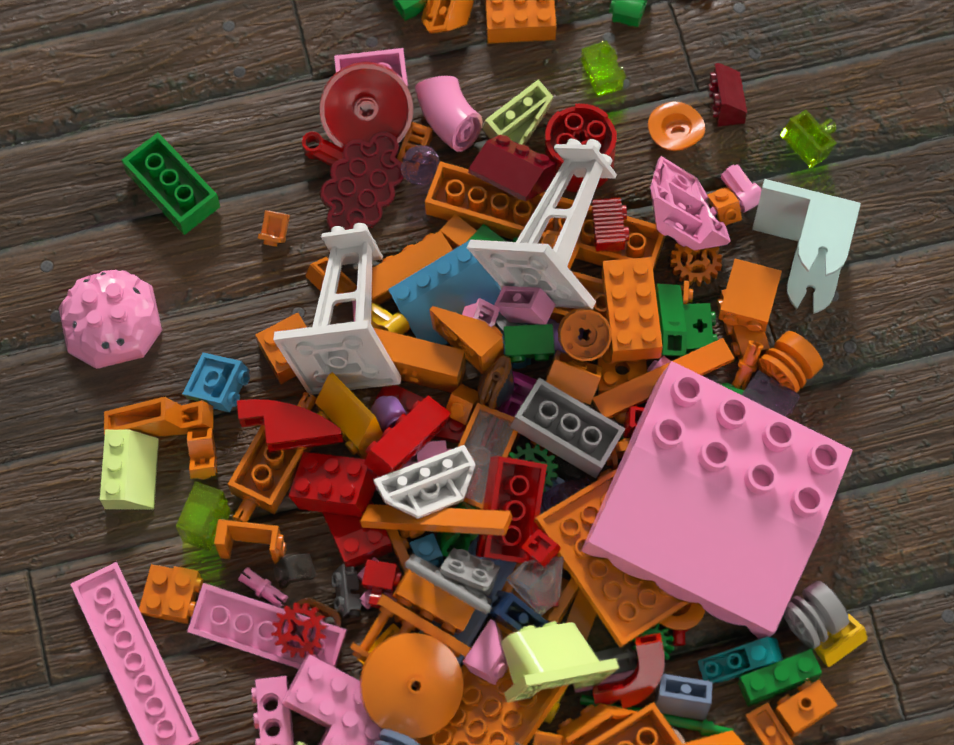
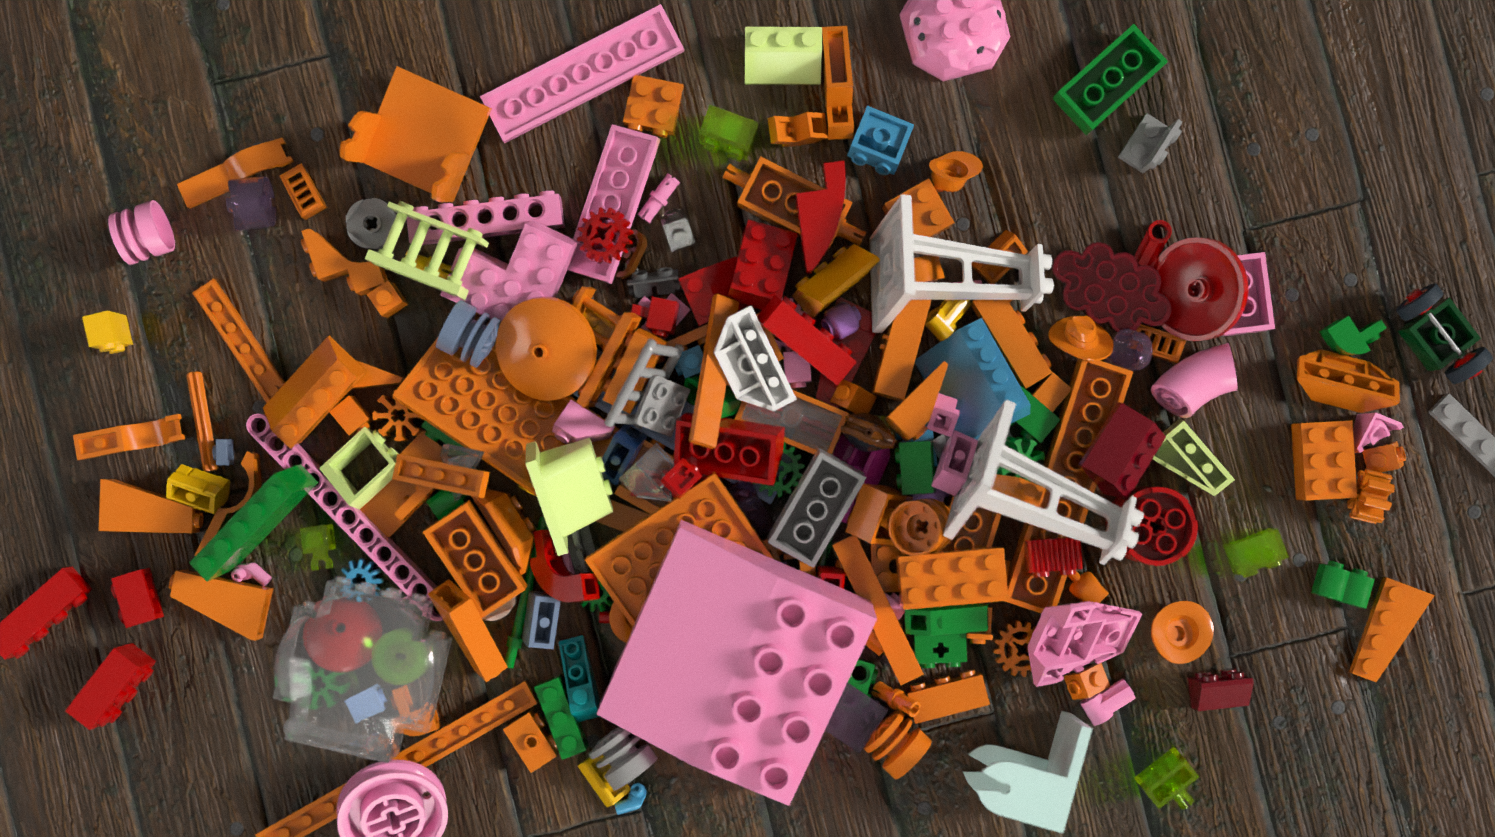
camera: 80 degrees right, 20 degrees up
orange panel [214,519,286,565] -> none
orange bracket [258,210,290,246] -> none
orange brick [718,258,782,332] -> none
none -> dark azure arm [614,783,646,815]
none -> orange piece [929,151,983,193]
none -> orange hat [1048,316,1114,361]
none -> orange piece [1067,571,1109,603]
none -> light grey bracket [1118,113,1182,173]

